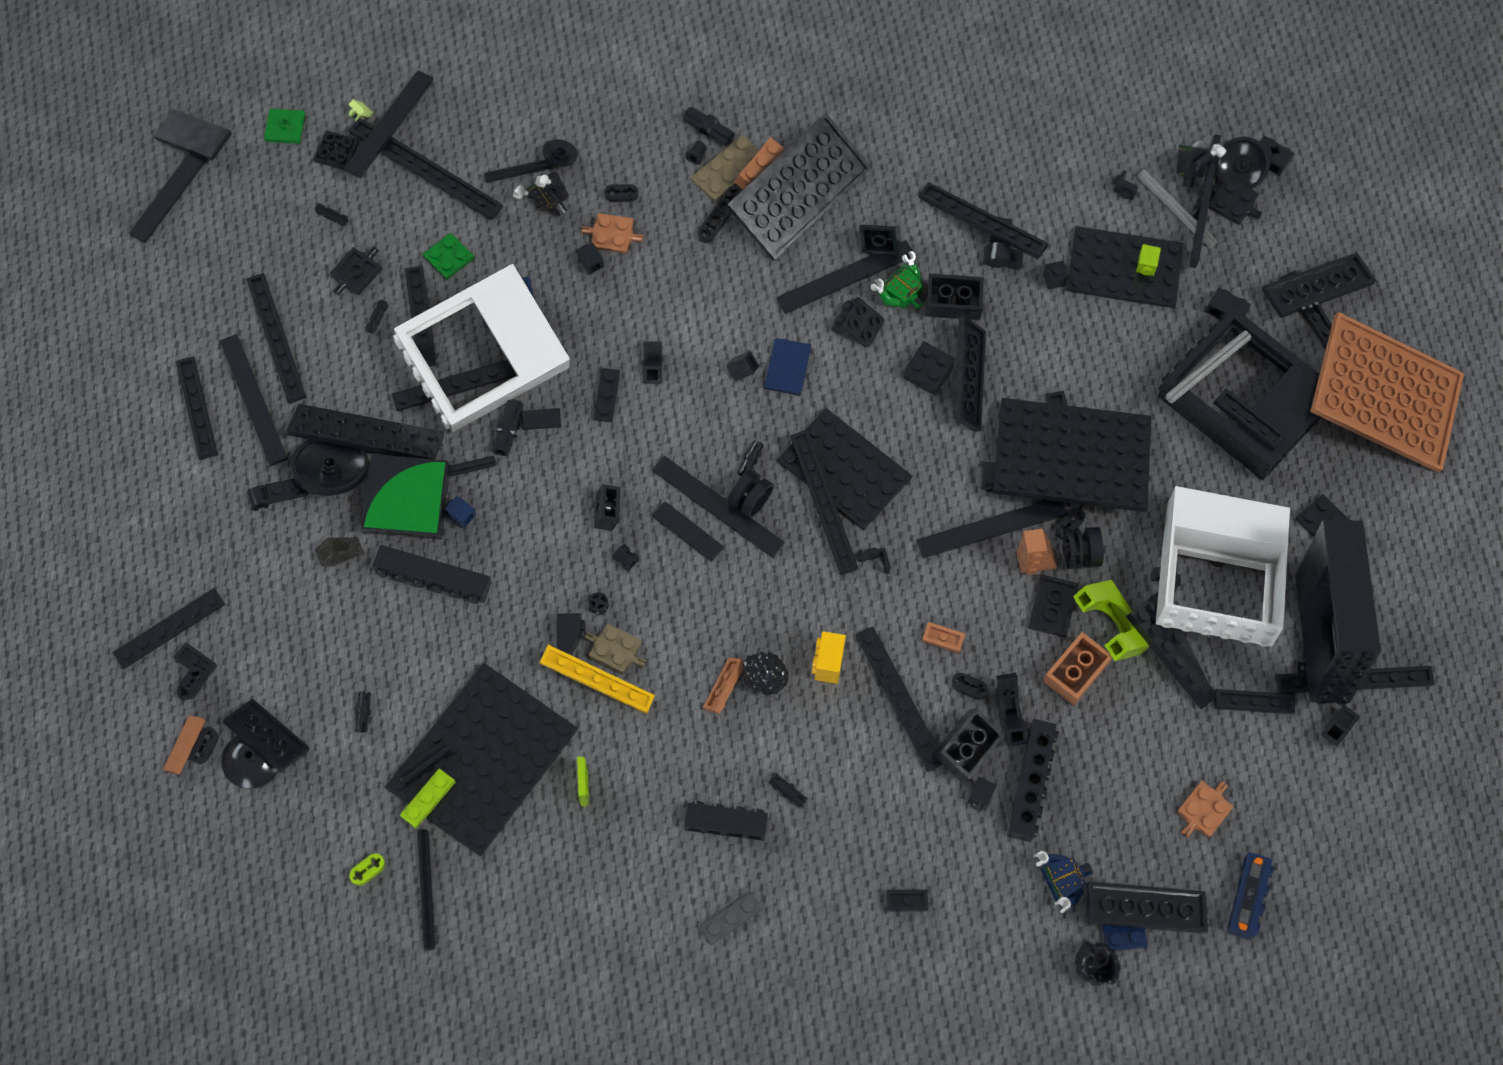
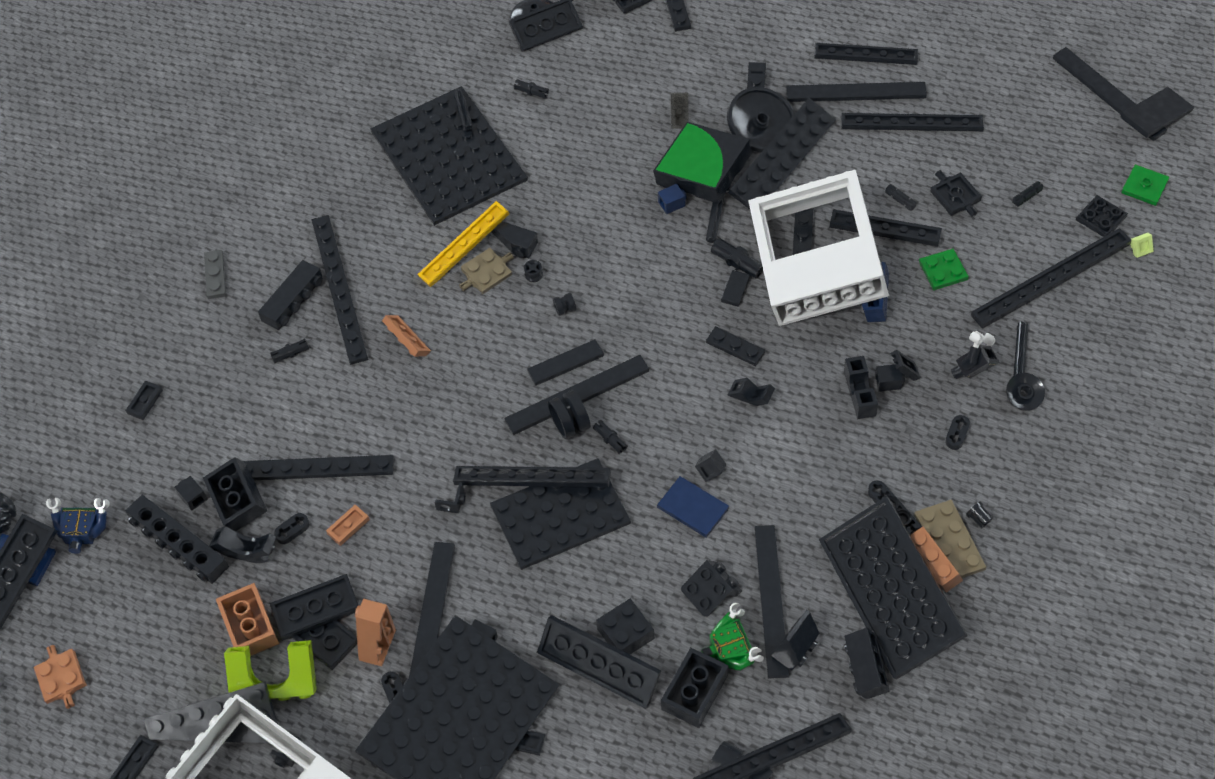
camera: 120 degrees right, 10 degrees down
black tile [345,70,433,179] -> none
lime beam [349,853,385,886] -> none
black brick [372,545,492,604] -> none
lime plate [400,768,456,829] -> none
black axle [417,829,435,951] -> none
lime tile [577,756,589,806] -> none
nougat plate [582,213,644,254] -> none
black brick [594,484,621,531] -> none
black piece [683,106,735,146] -> none
black hair [742,651,789,695] -> none
yellow brick [812,631,846,684] -> none
black wheel [1062,527,1104,569] -> none
none -> black tile [269,574,358,641]
none -> black plate [311,215,368,365]
none -> black arch [844,356,878,419]
none -> black brick [844,627,890,699]
none -> black tile [890,350,921,381]

